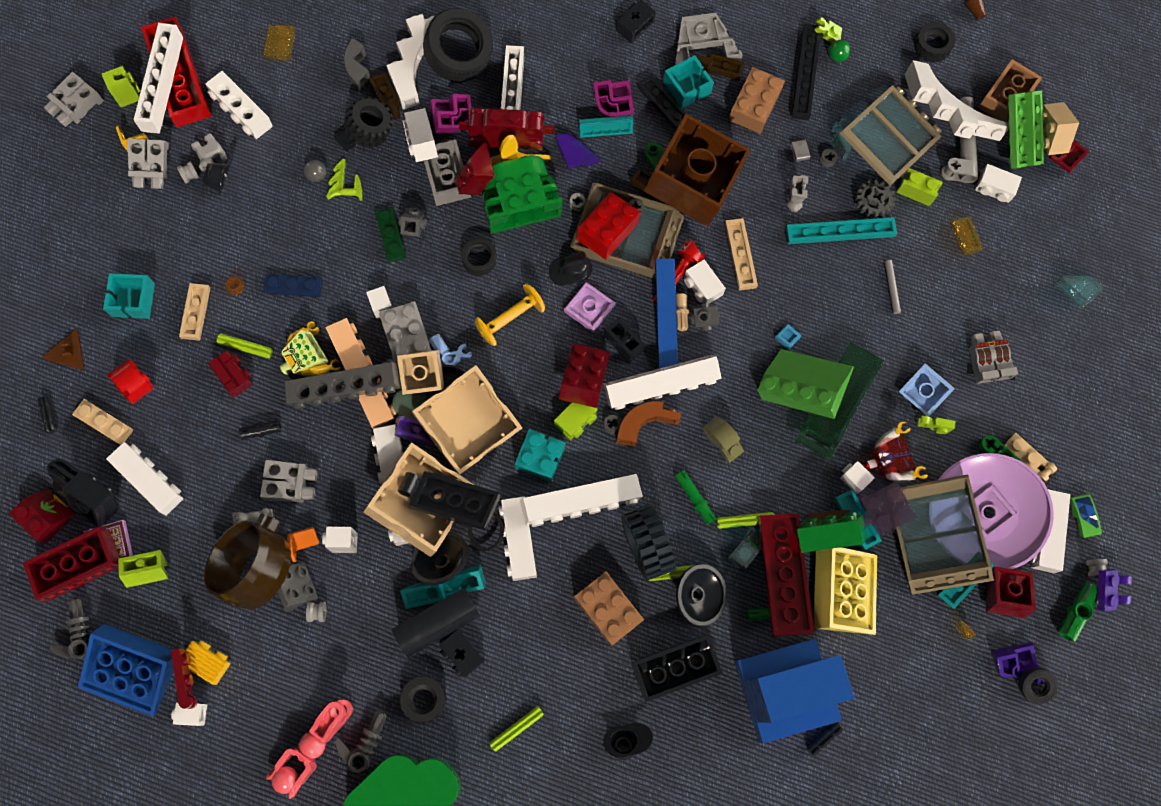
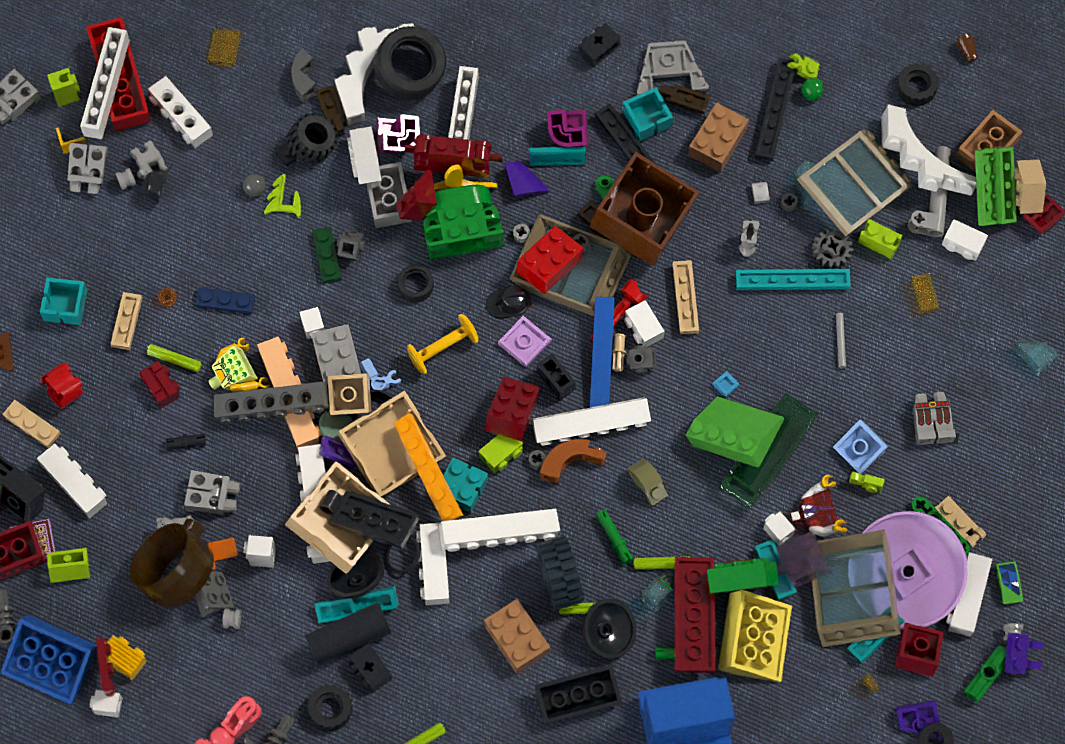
camera: 10 degrees right, 5 degrees down
none -> light orange plate [393,413,463,521]

